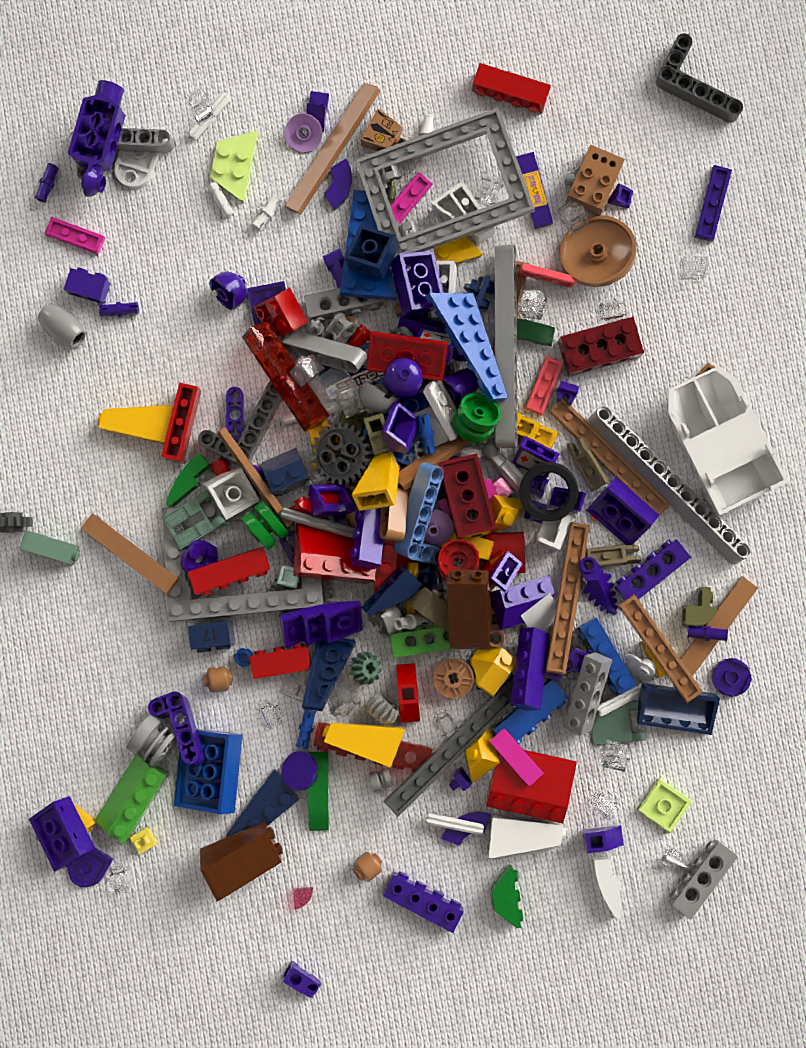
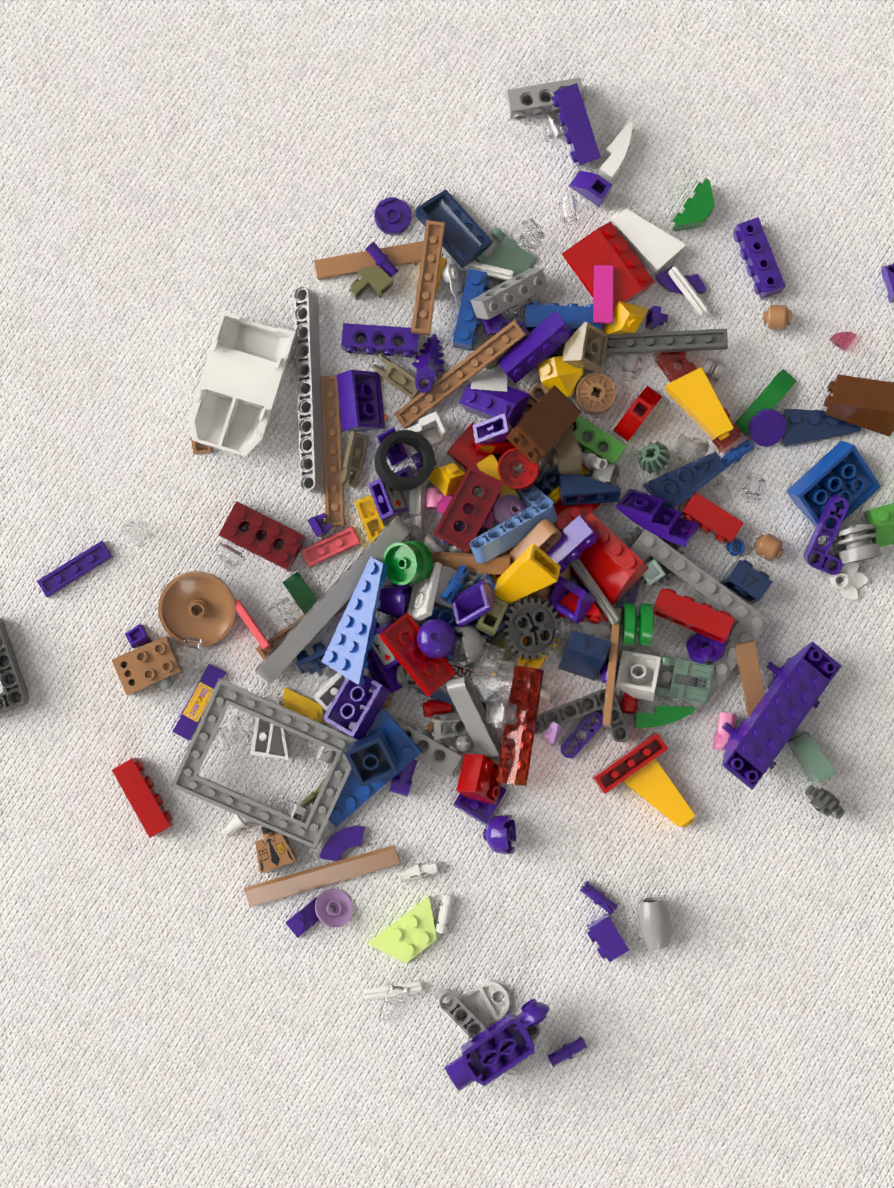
camera: 140 degrees left, 0 degrees up
dark pink tile [45,217,105,255] -> none
light grey gear [366,694,400,726] -> none
dark pink tile [390,172,433,224] -> none
yellowish green tile [637,778,692,833] -> none
none -> lavender slope [543,721,564,746]
none -> dark purple brick [552,83,601,166]
none -> dark tan slope [562,322,609,372]
none -> bright pink piece [713,712,737,751]
none -> dark purple piece [722,642,841,790]
none -> white plate [830,562,868,600]

